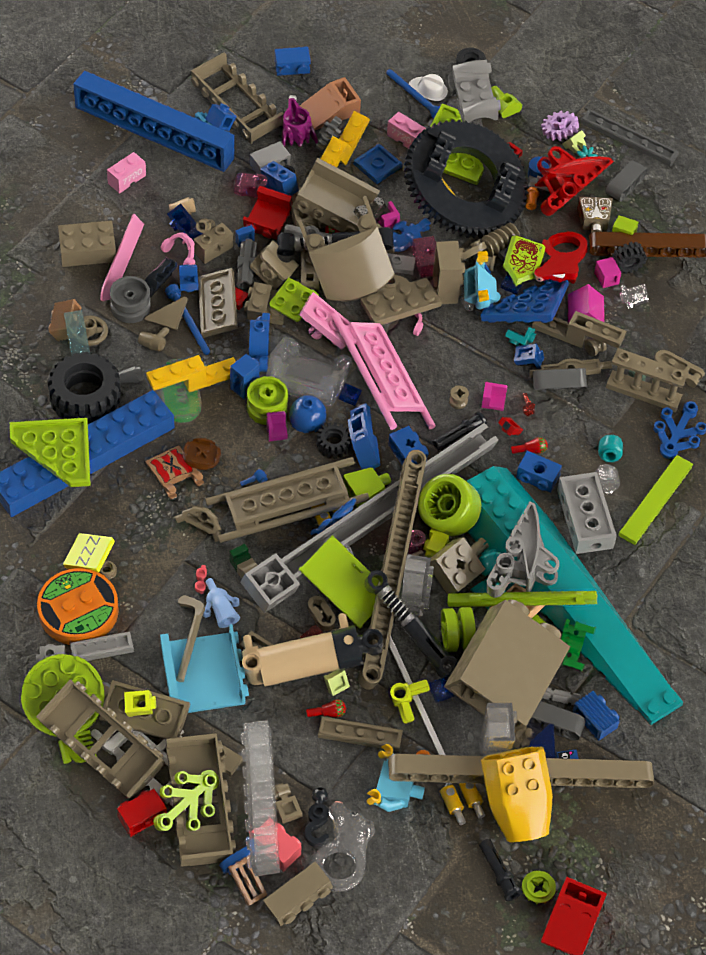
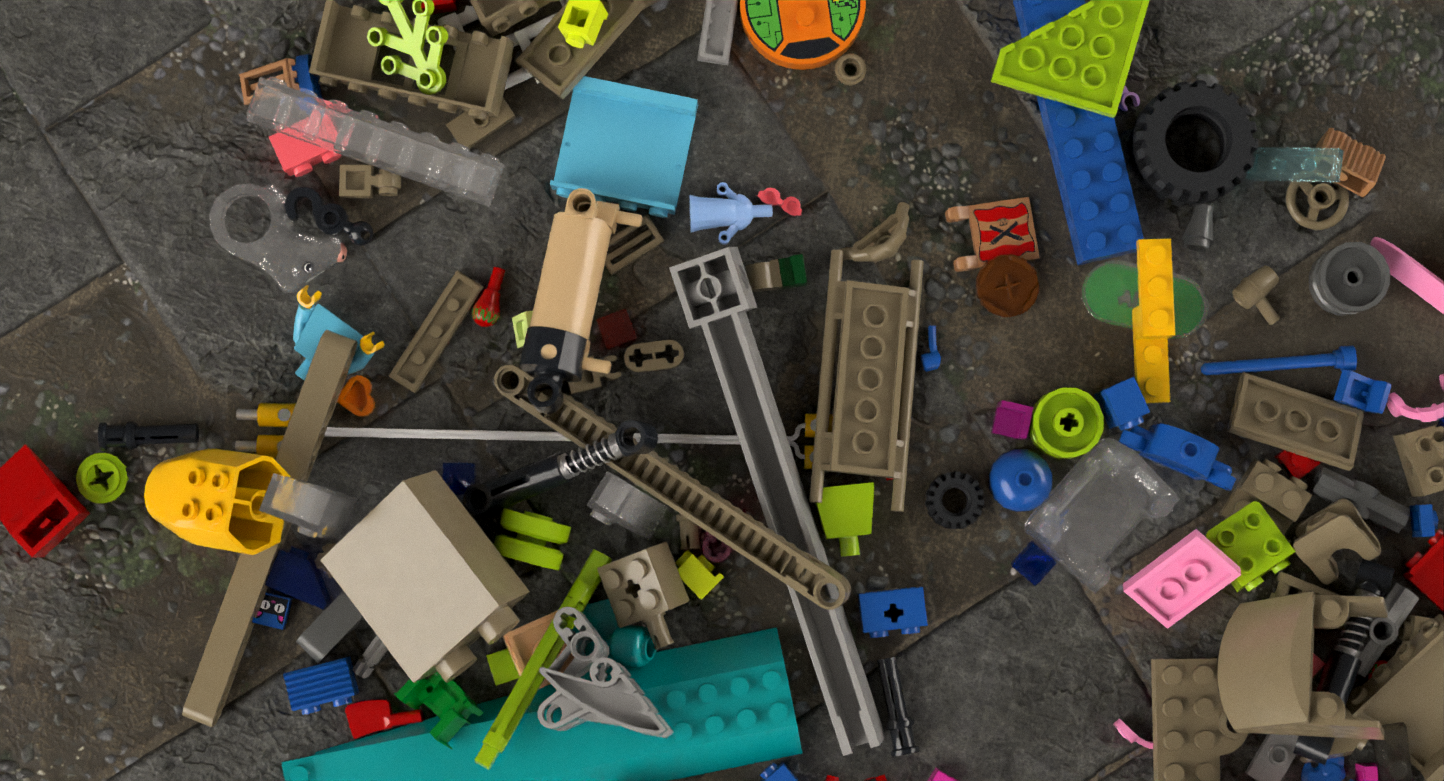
camera: 120 degrees right, 30 degrees up
neon yellow tile [63,533,115,573] -> none
black slope [145,257,178,297] -> none
dark tan tile [145,297,188,330] -> none
dark tan piece [176,595,205,682] -> none
dark tan brick [263,861,333,926] -> none
lime container [299,535,379,629] -> none
blue piece [310,498,356,535] -> none
bright pink piece [331,312,436,430] -> none
blue slope [348,403,381,470] -> none
neon yellow axle [390,680,430,724] -> none
lime wheel [418,474,481,536] -> none
dark tan wheel [449,386,469,409] -> none
none -> red piece [345,699,424,739]

